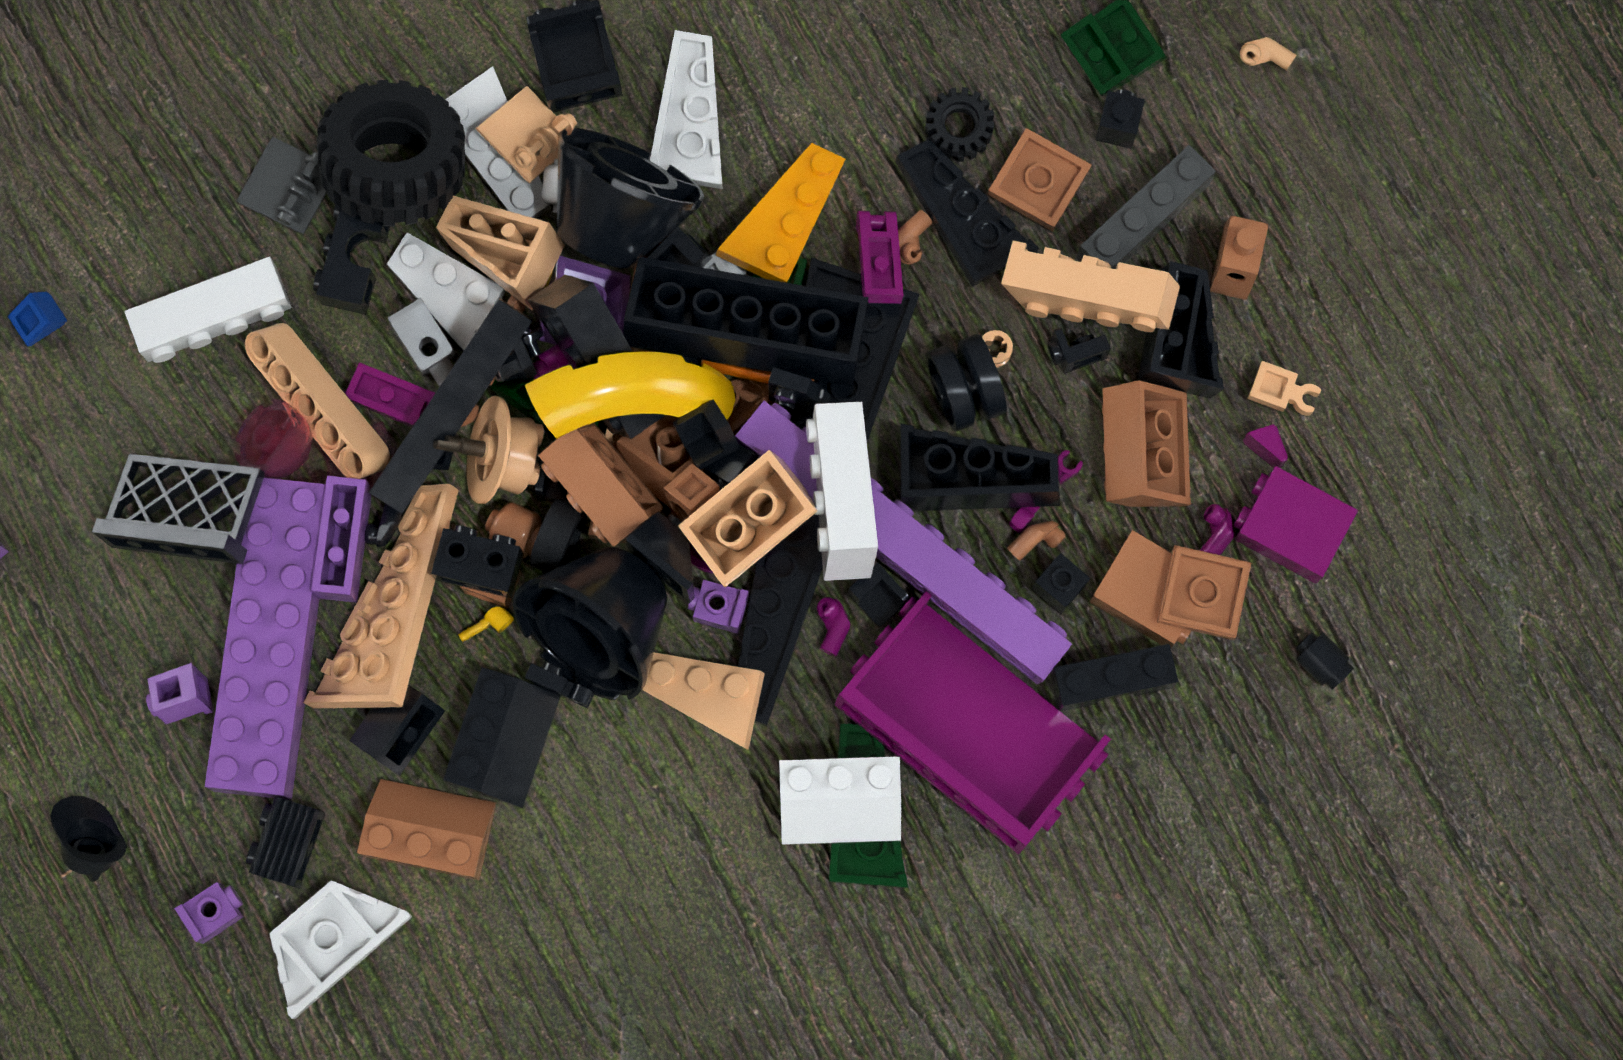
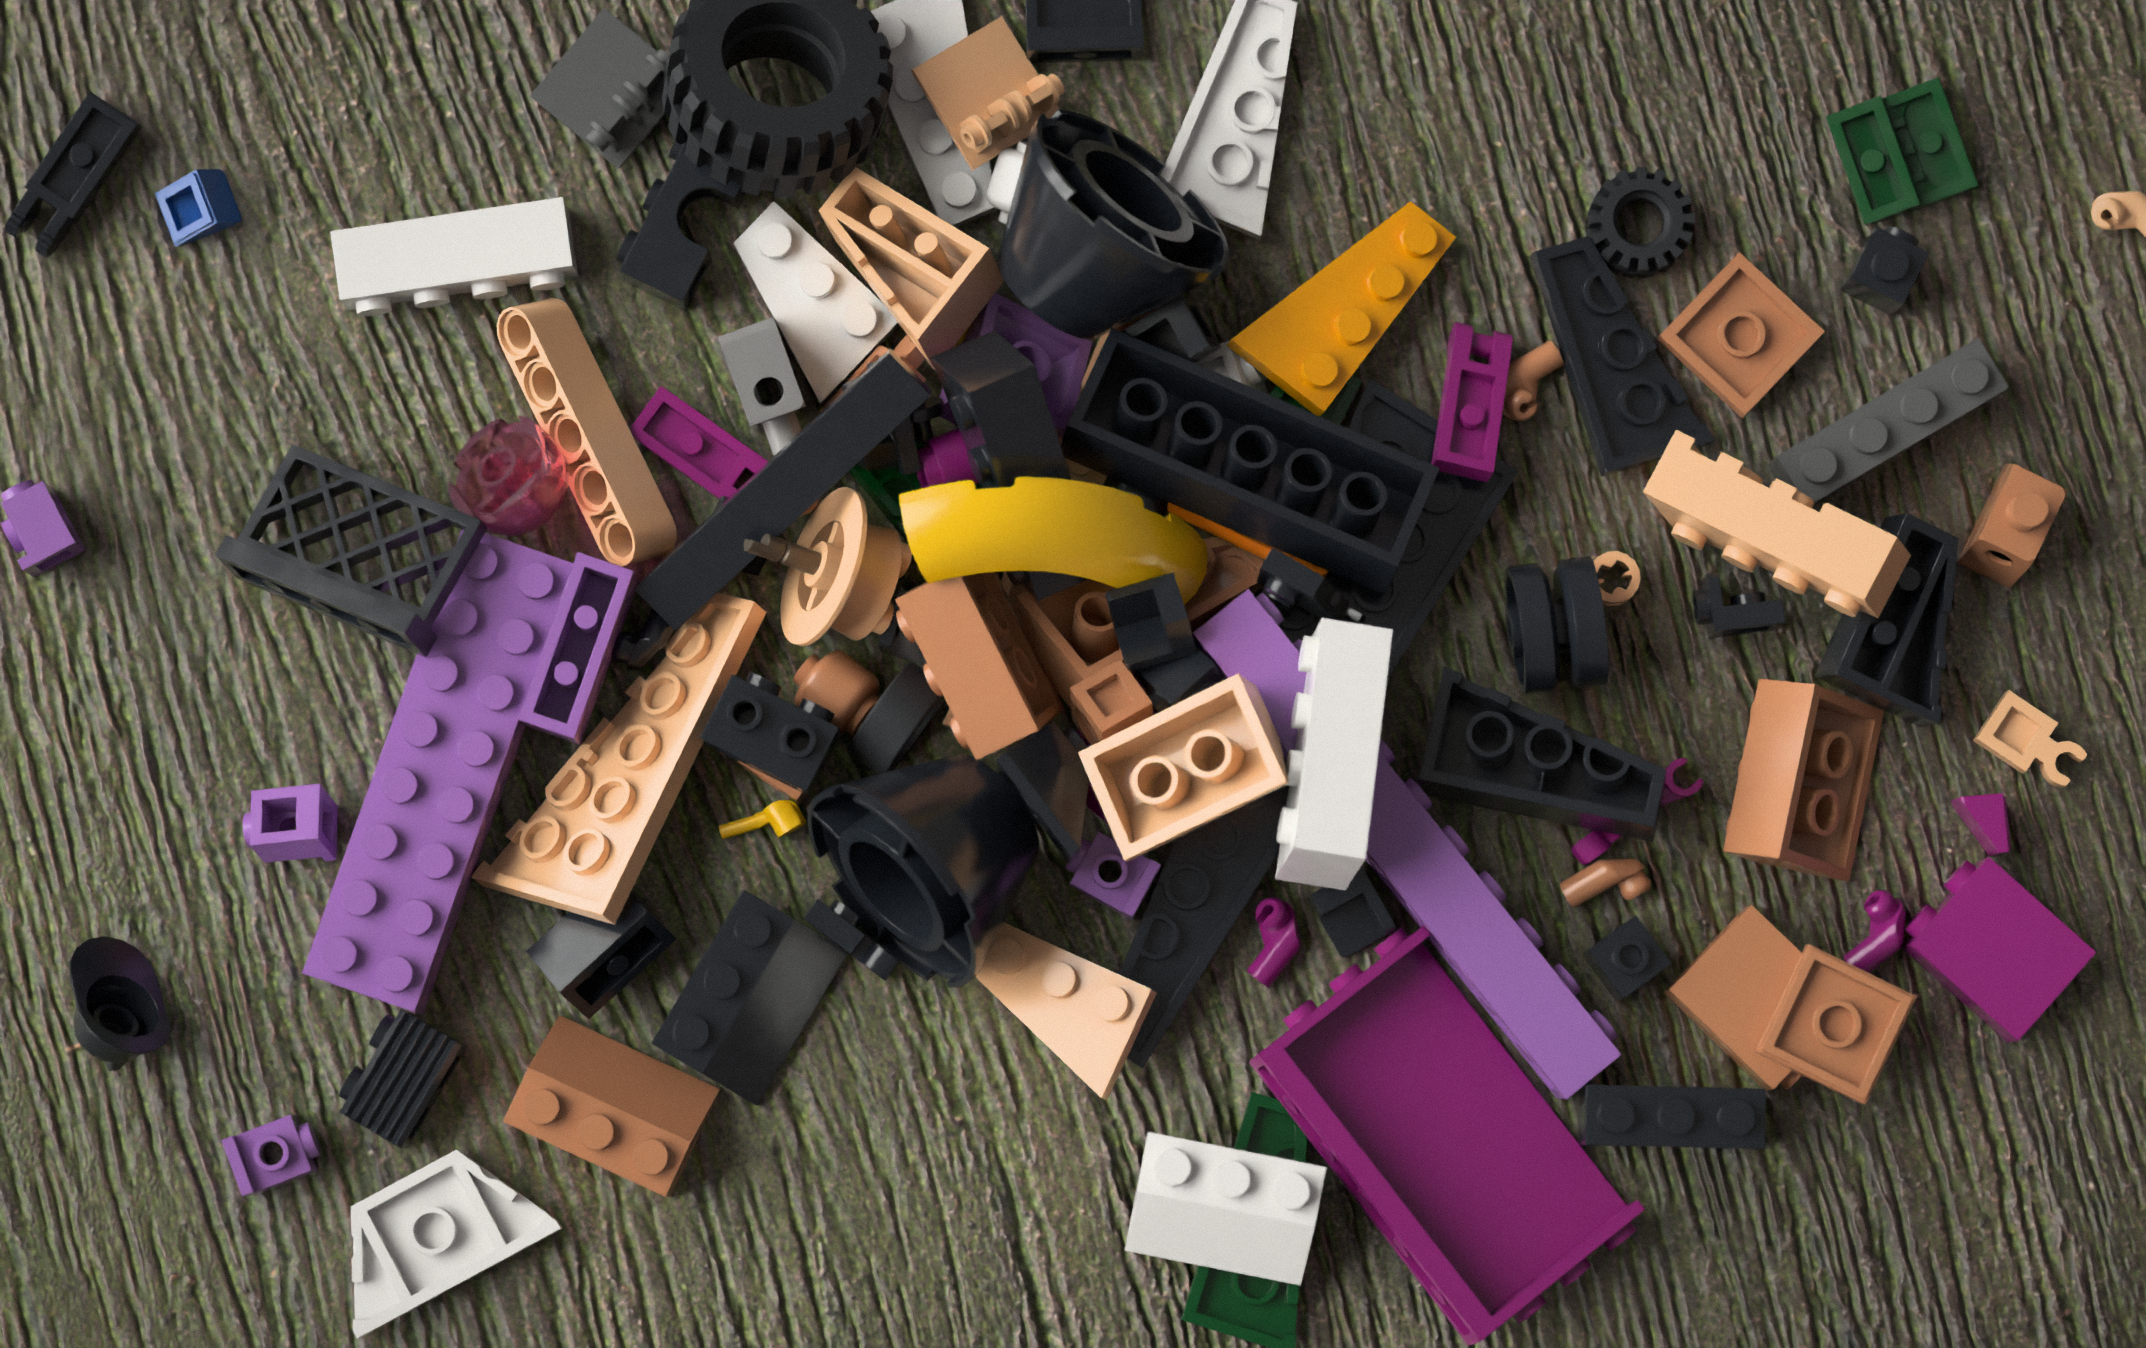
camera: 15 degrees right, 5 degrees up
black brick [1295,632,1354,690] -> none

